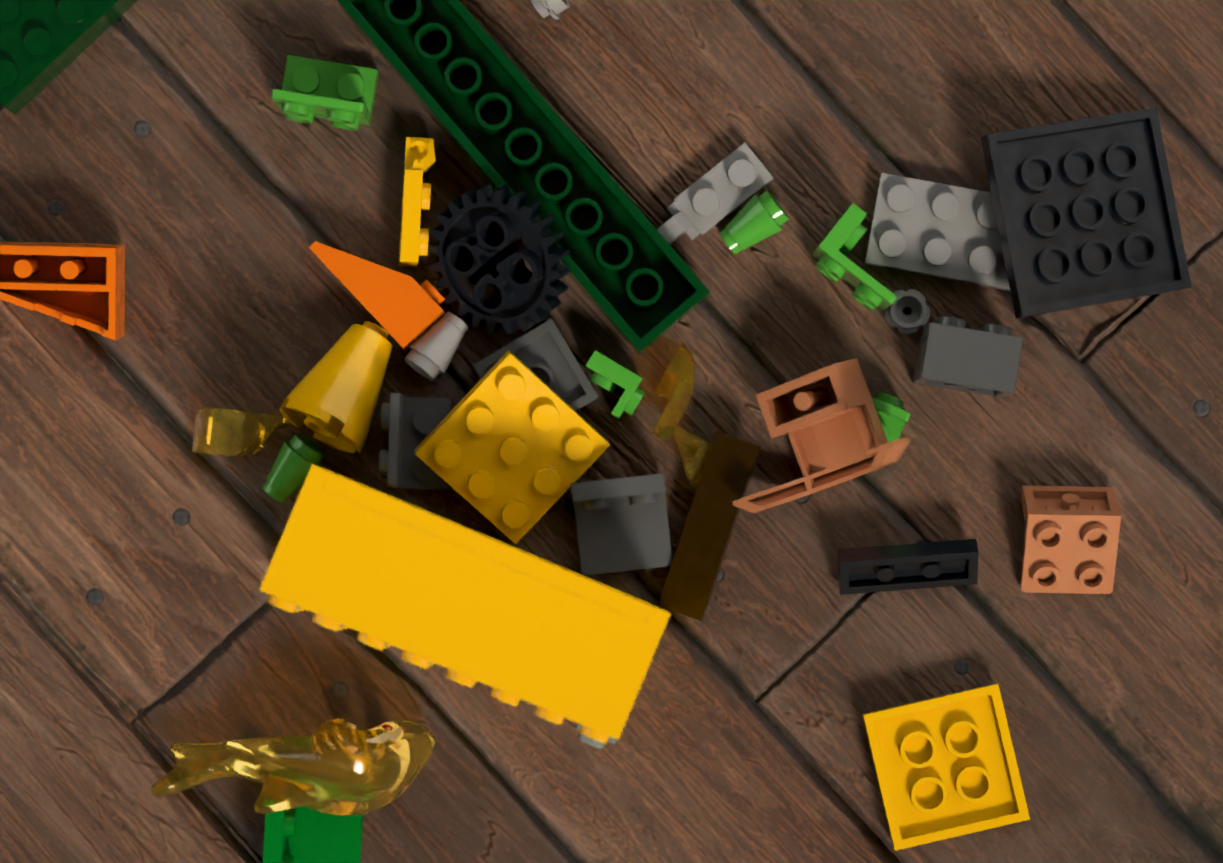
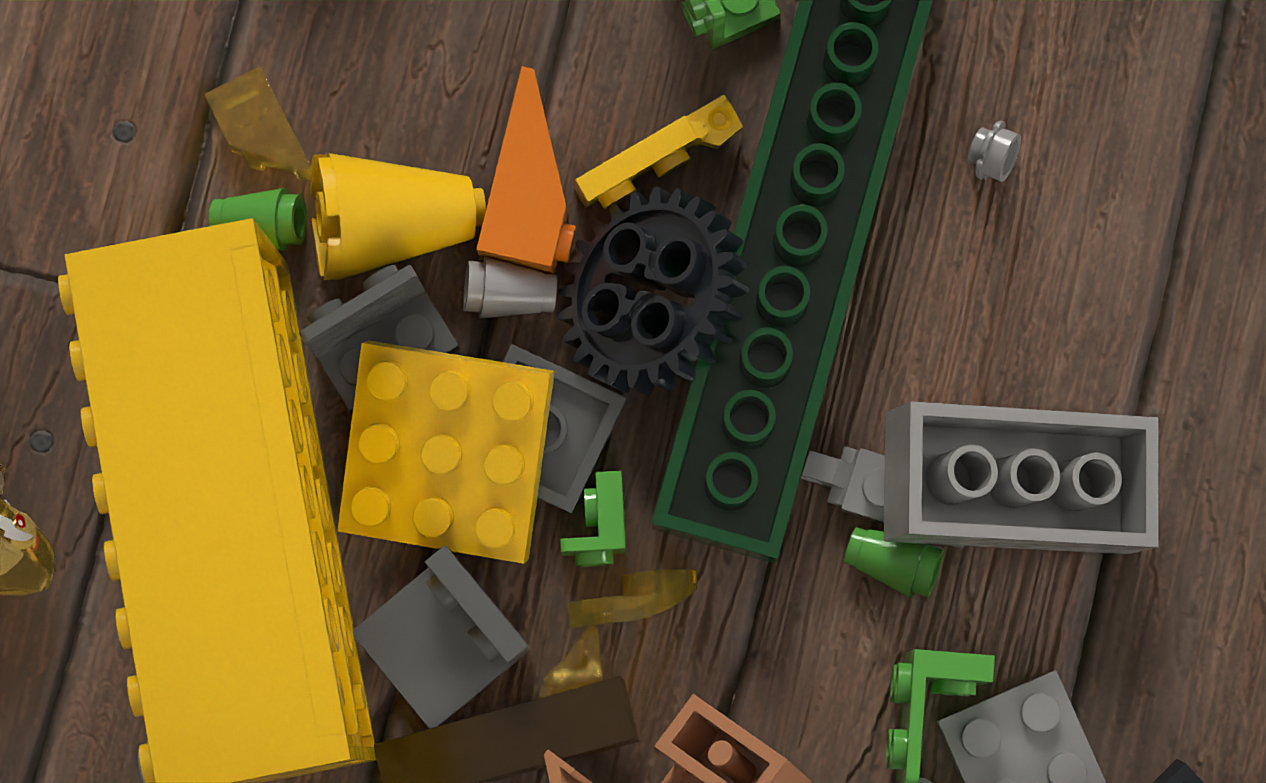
camera: 60 degrees right, 5 degrees down
none -> light grey brick [884,402,1158,554]

